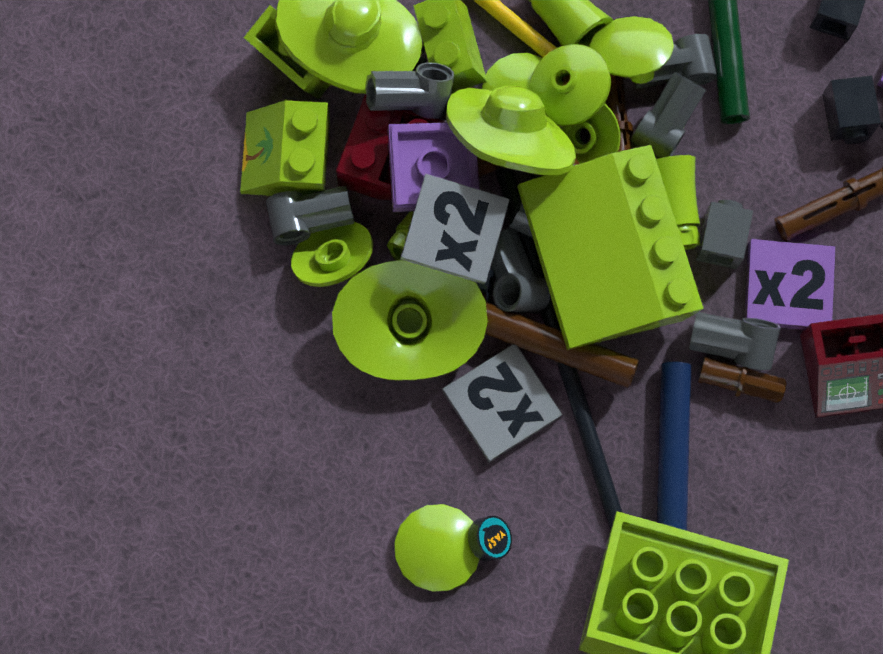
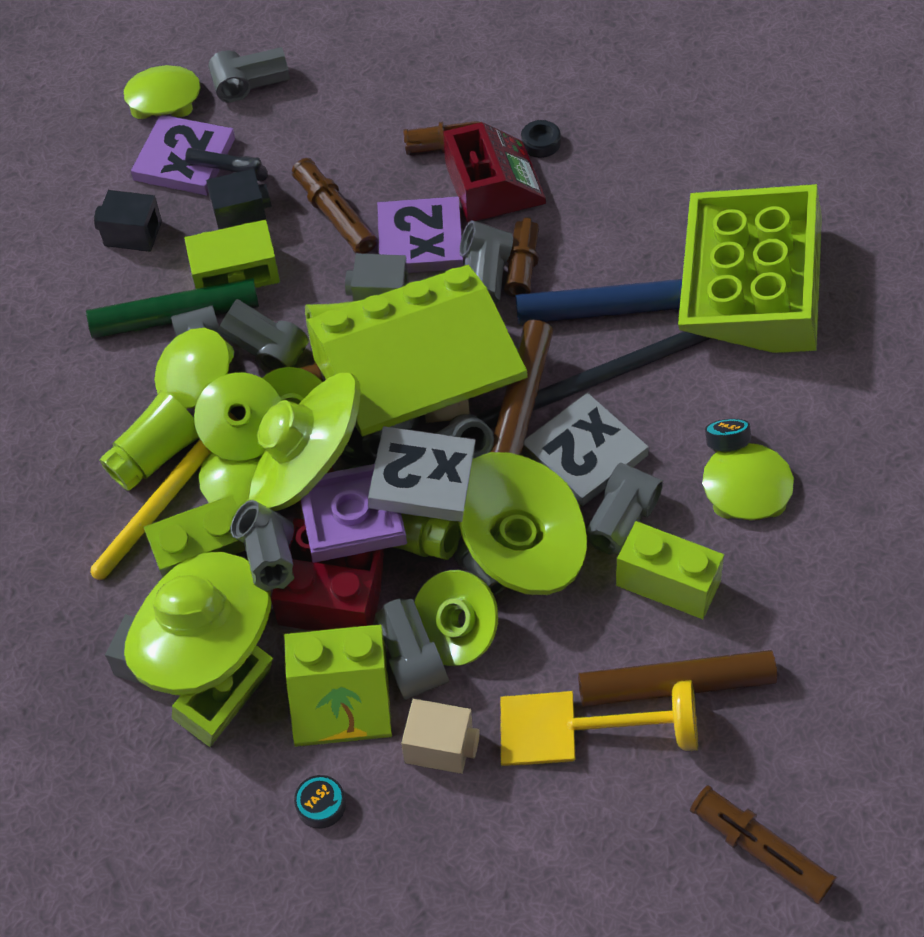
camera: 90 degrees left, 20 degrees down
none -> lime brick [184,220,280,289]
none -> black tile [294,775,346,829]
none -> tan brick [401,699,480,774]
none -> yellow piece [500,680,698,766]
none -> reddish brown piece [578,650,777,707]
none -> dark grey piece [586,463,663,555]
none -> lime brick [616,521,724,619]
none -> reddish brown pin [690,785,837,904]

